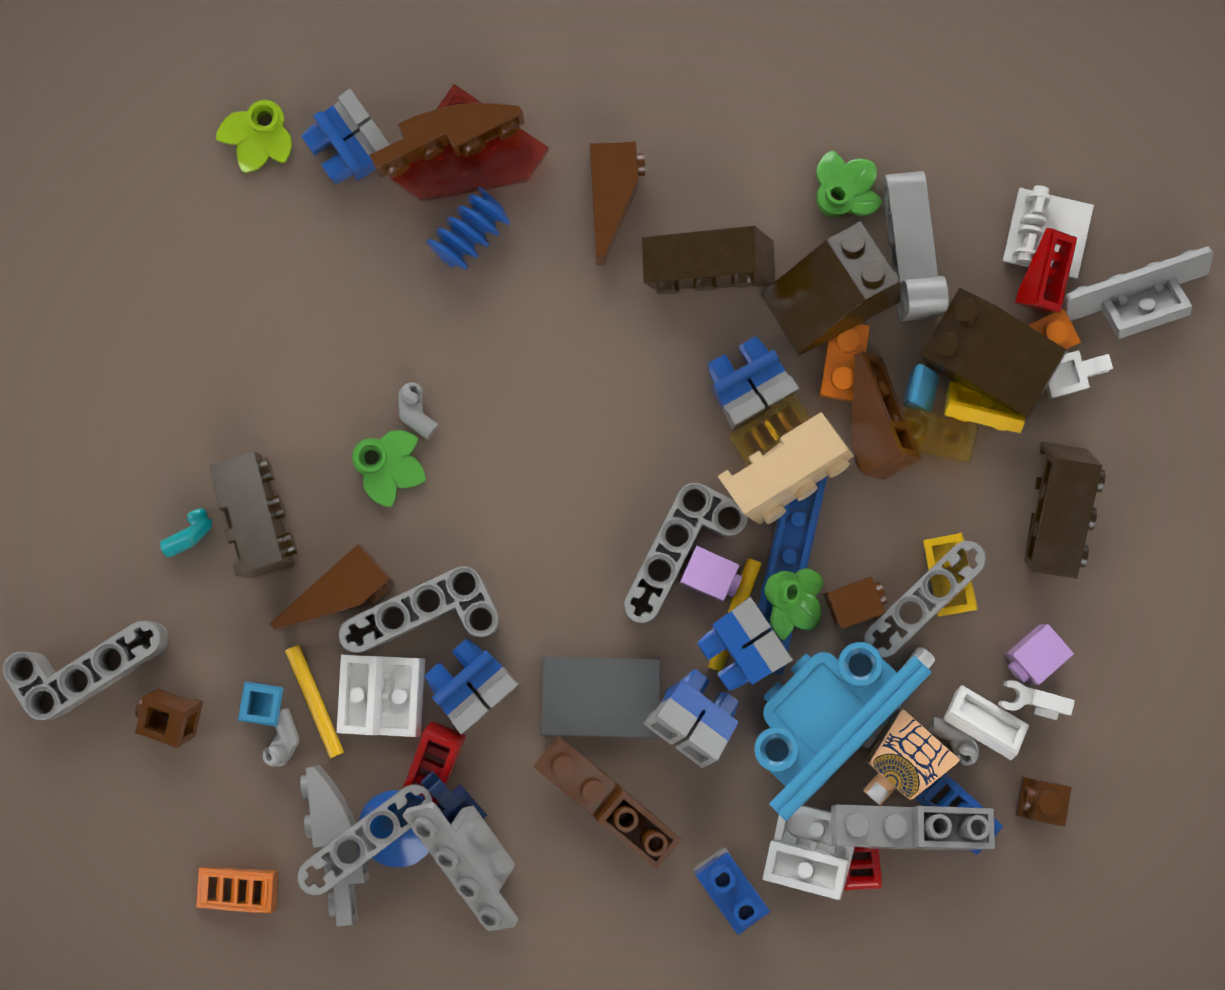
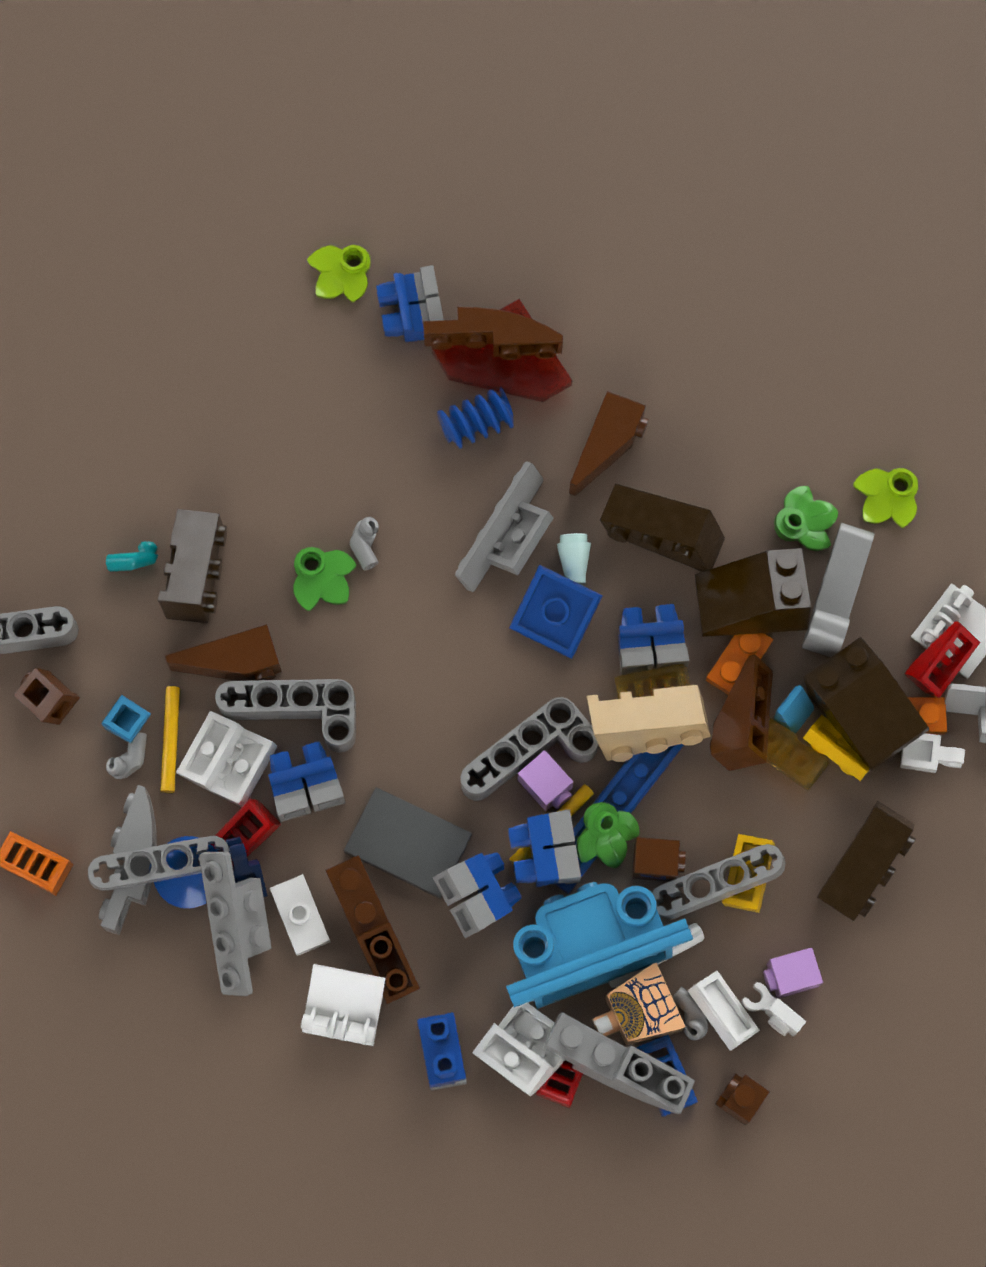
camera: 25 degrees right, 10 degrees down
none -> white plate [270,874,330,956]
none -> white hinge [301,964,386,1046]
none -> light grey bracket [455,461,554,592]
none -> blue tile [509,565,603,659]
none -> light aqua cone [556,533,591,584]
none -> lime plate [853,468,918,528]

